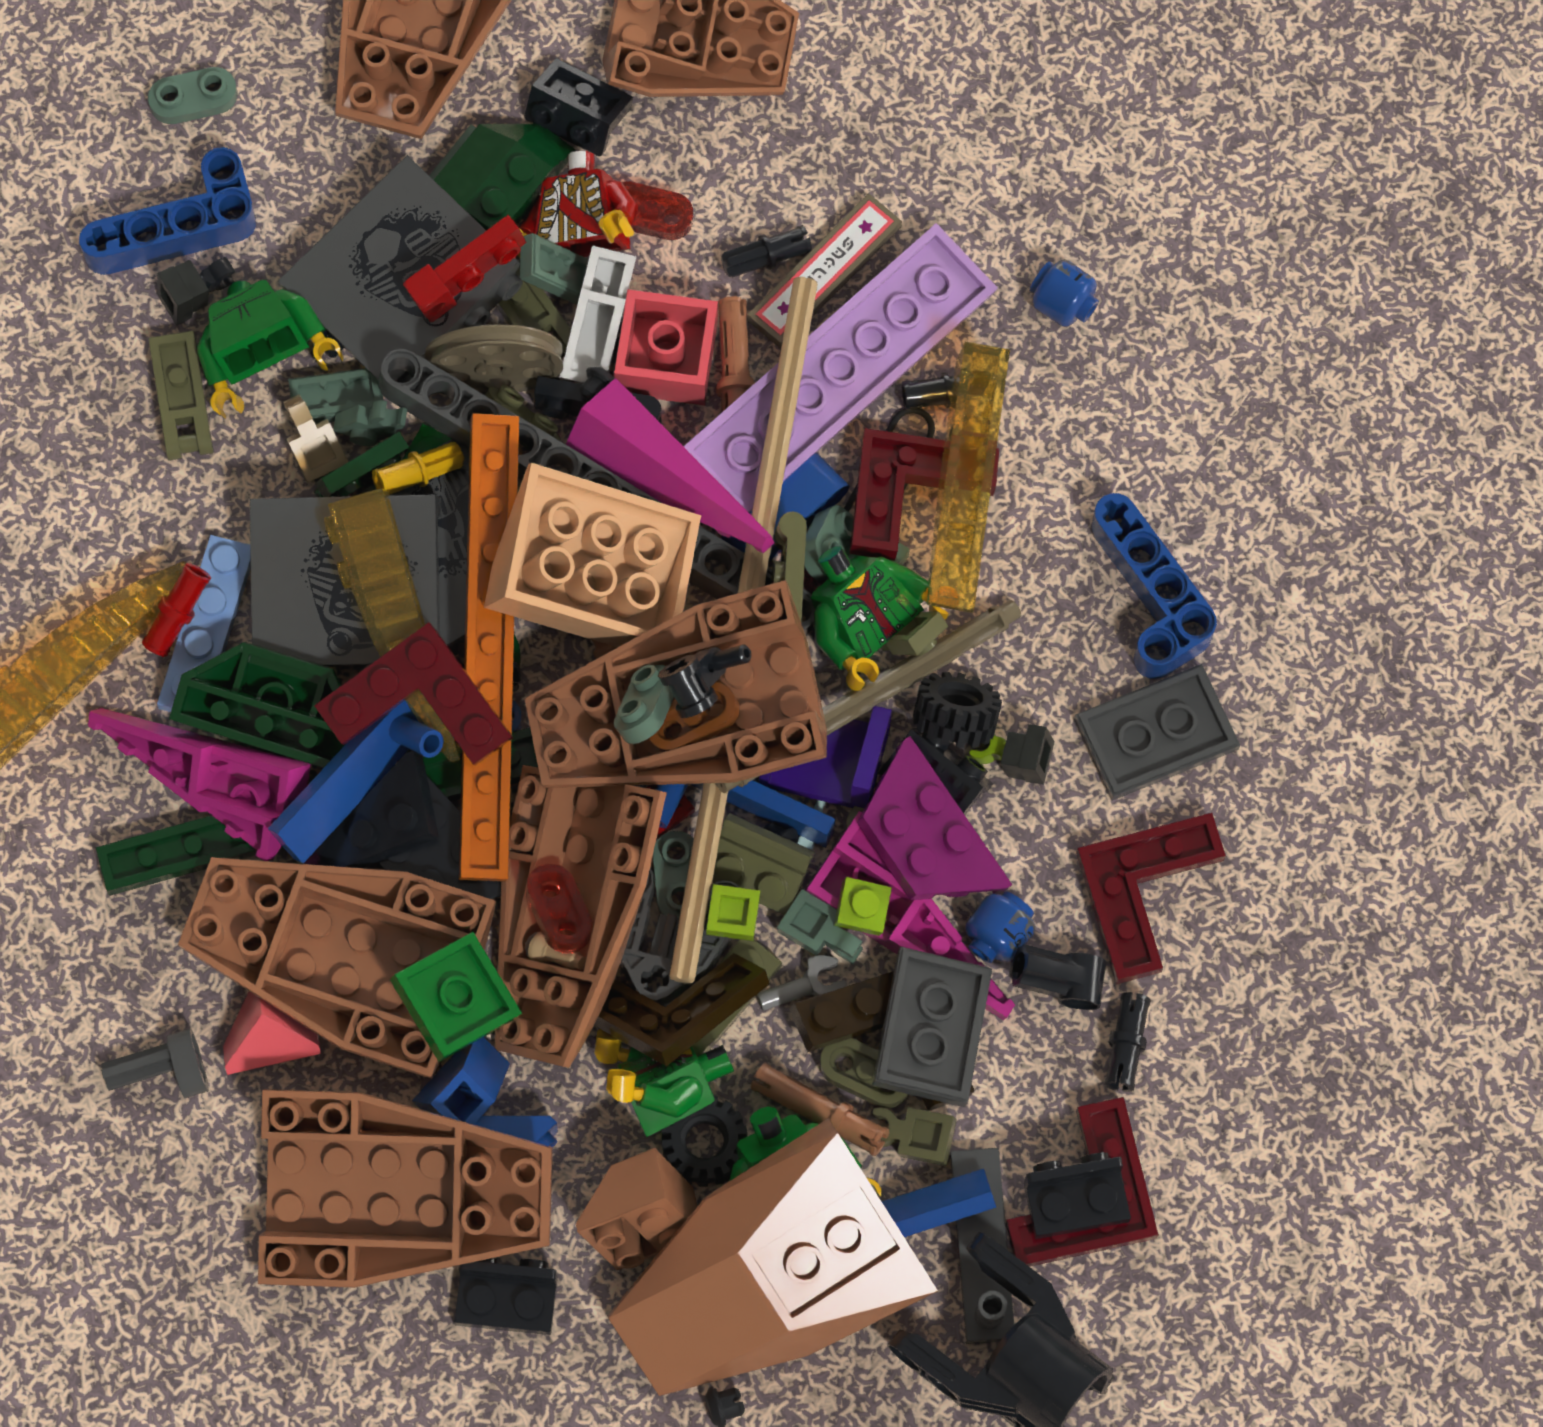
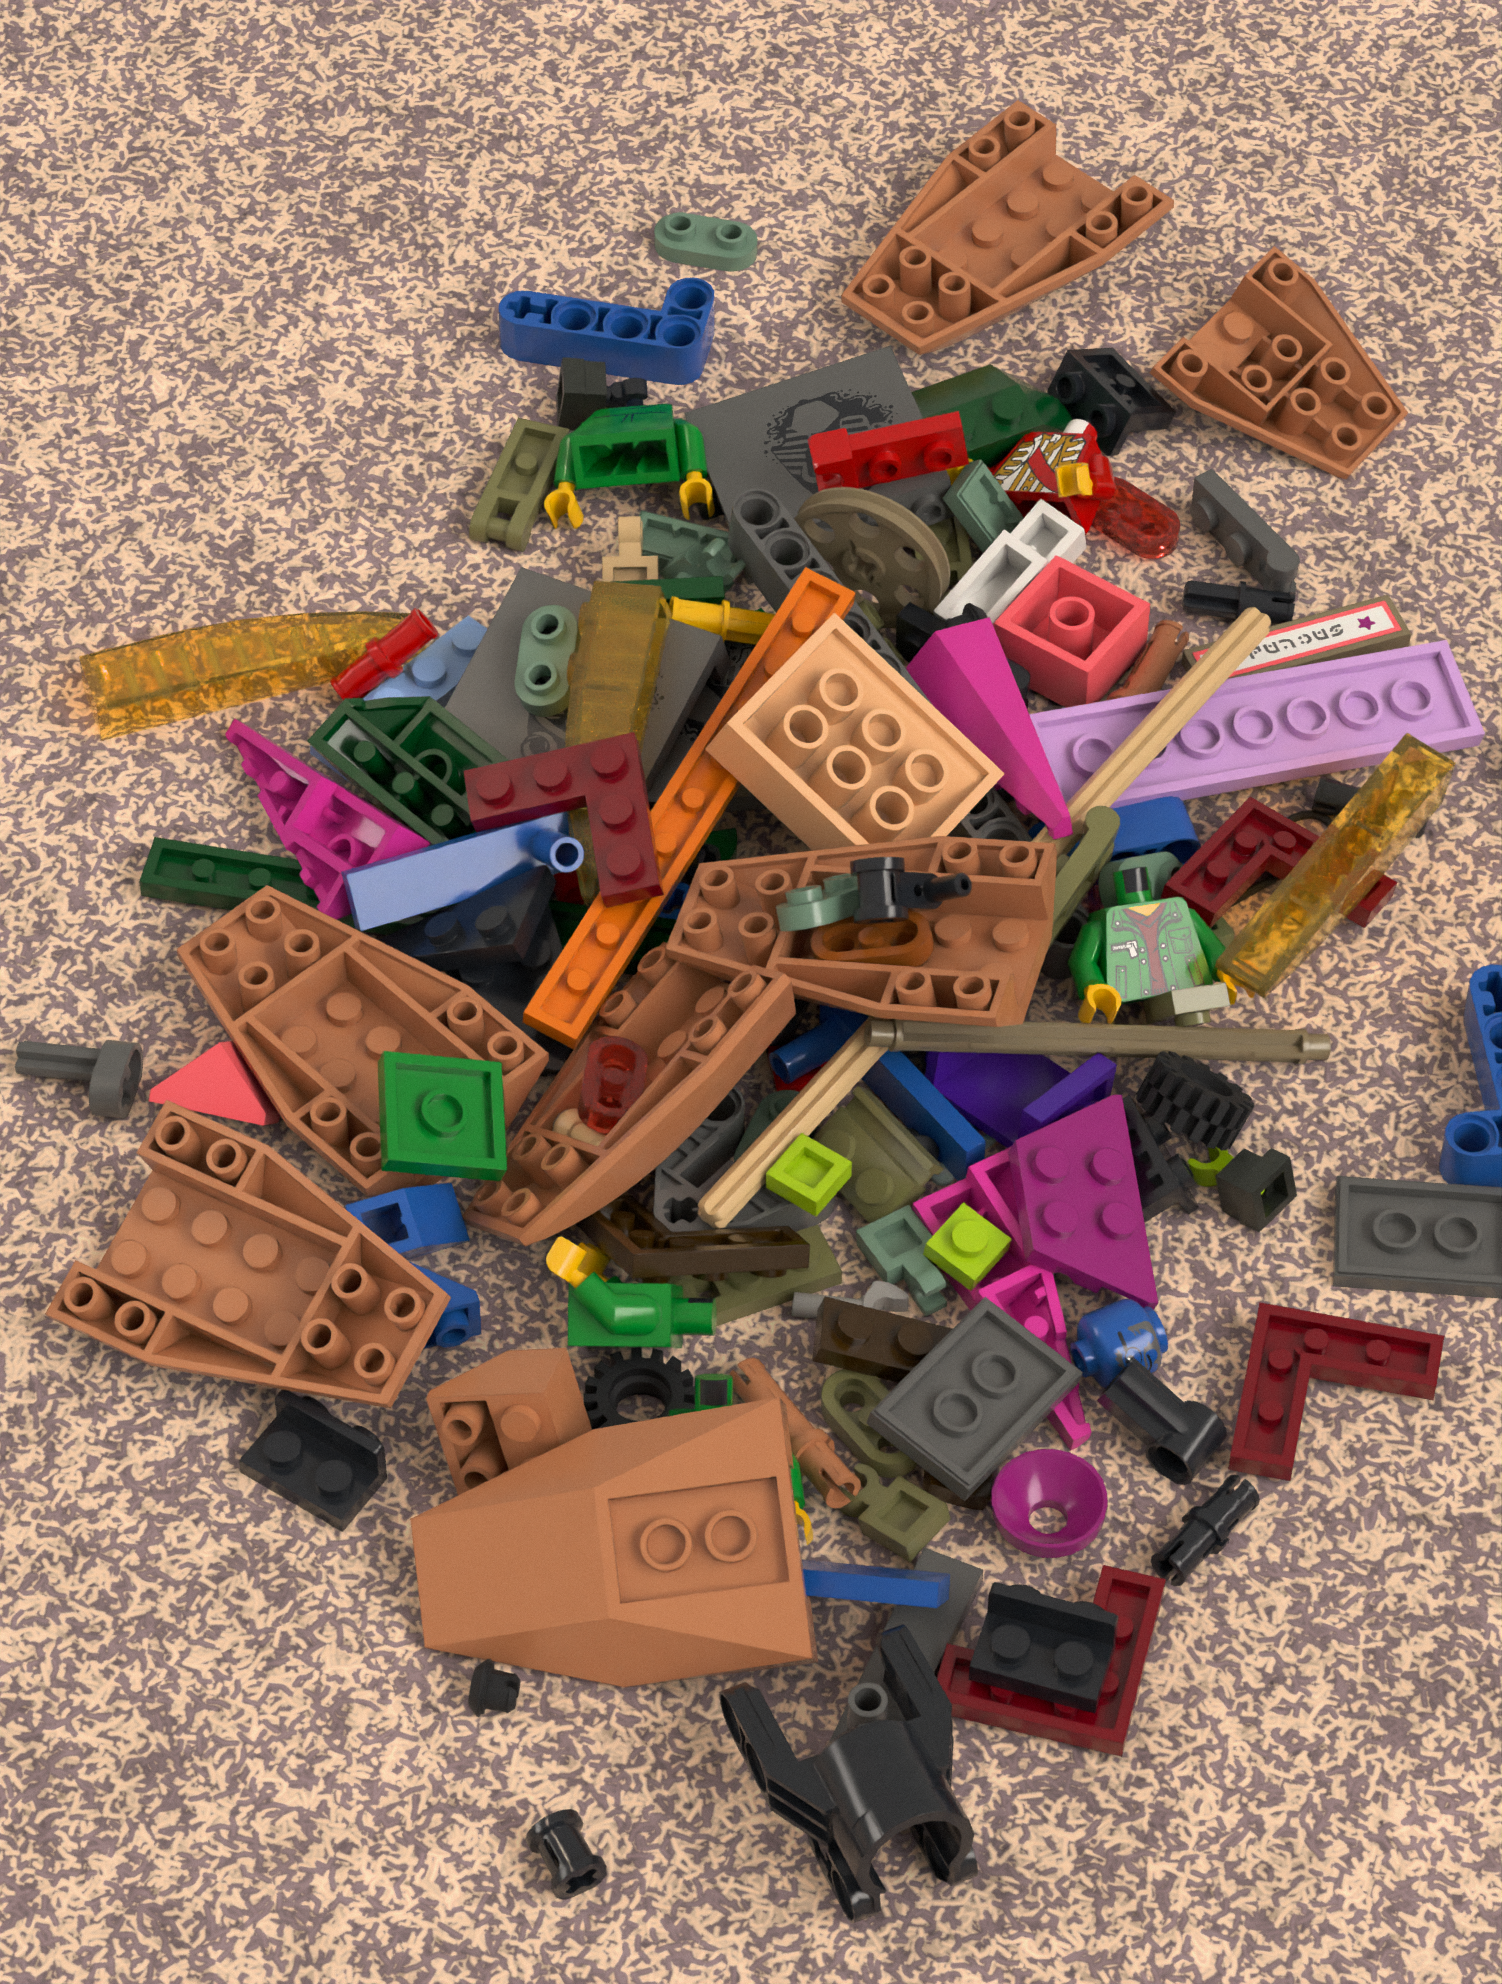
camera: 30 degrees right, 20 degrees down
none -> sand green plate [514,605,582,717]
none -> magenta piece [991,1449,1108,1558]
none -> dark grey plate [1190,469,1300,596]

